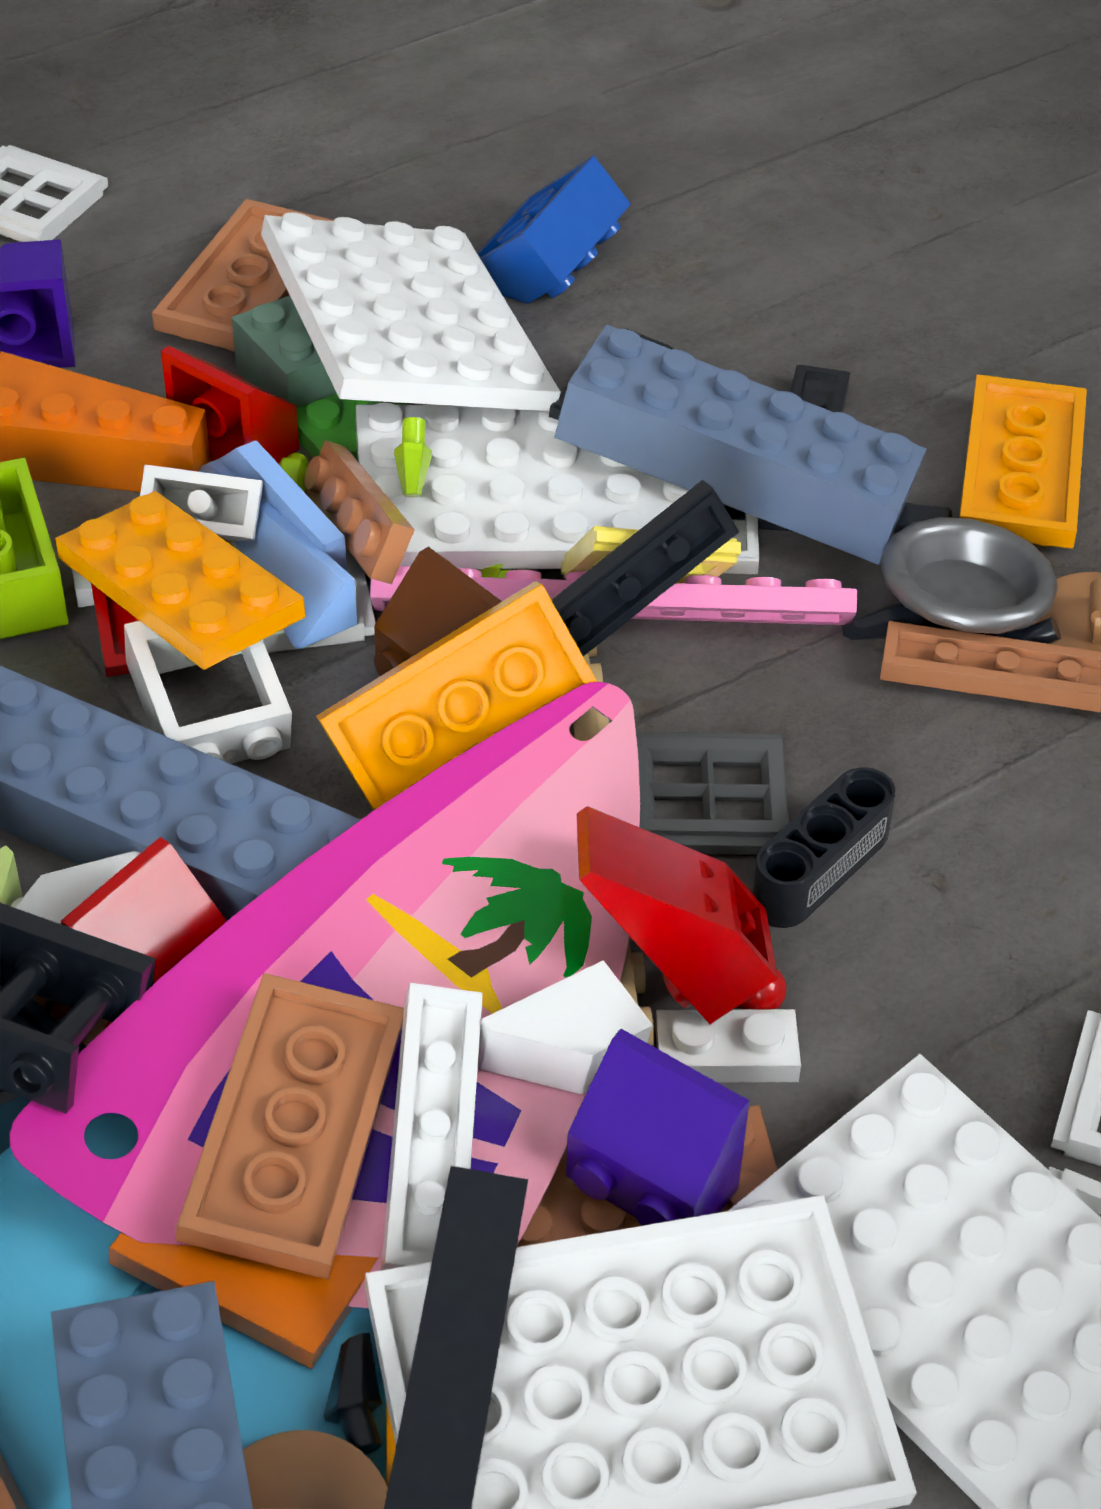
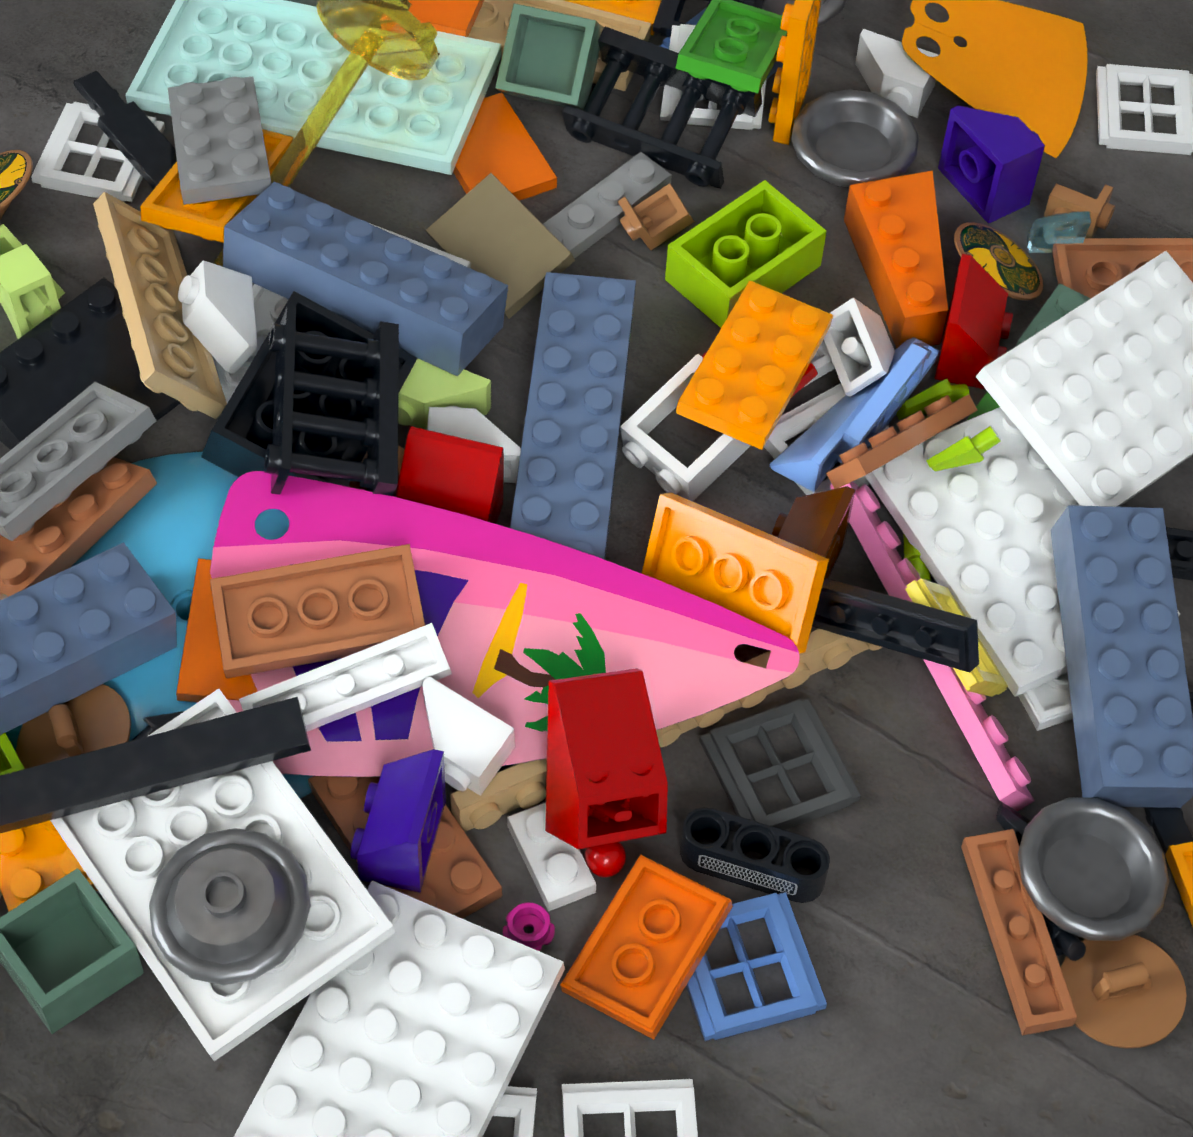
camera: 65 degrees right, 10 degrees up
none -> flat silver piece [149,828,311,985]
none -> dark pink plate [503,903,555,951]
none -> orange tile [560,854,733,1040]
none -> medium blue piece [686,892,827,1041]
none -> shield [954,222,1043,300]
none -> clear light blue slope [1027,211,1091,253]
none -> medium nougat bracket [1042,183,1115,238]

